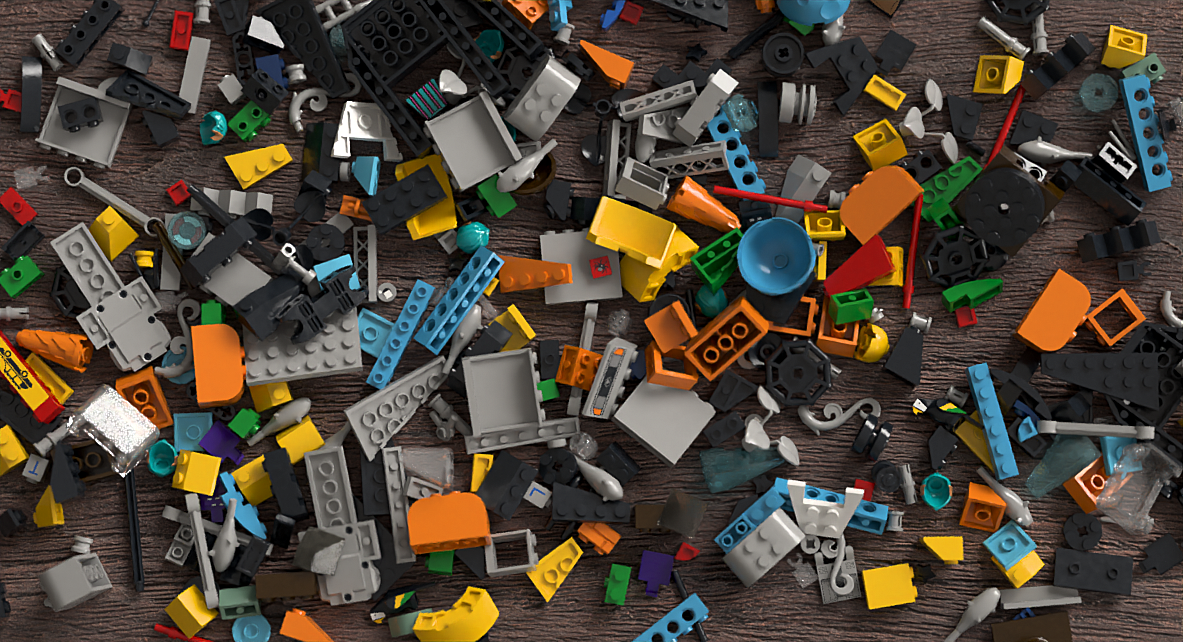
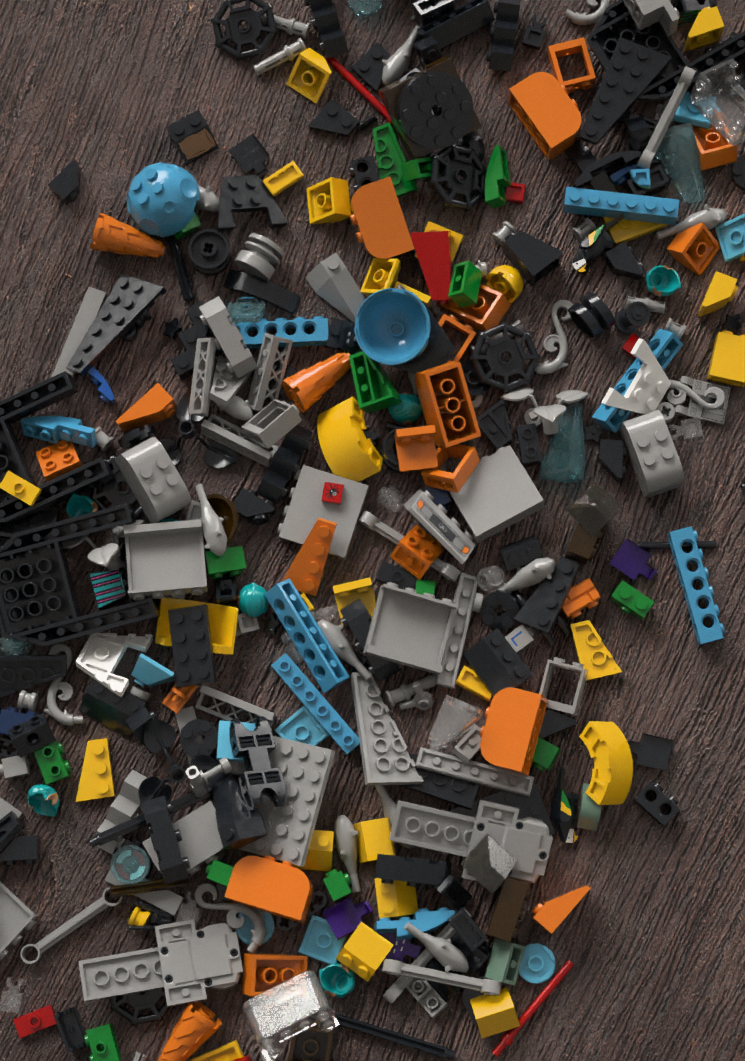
camera: 65 degrees left, 5 degrees down
yellow slope [88,206,139,262] -> none
red tile [166,179,192,206] -> none
light grey tile [377,283,397,302] -> none
yellow panel [586,196,676,268] -> none
red tile [619,0,644,26] -> none
red tile [674,542,700,561] -> none
red bar [713,185,828,213] -> none
dark azure slope [714,487,786,554] -> none
light grey wheel [827,190,846,210] -> none
light grey plant [899,78,958,165] -> none
red bar [902,194,924,309] -> none

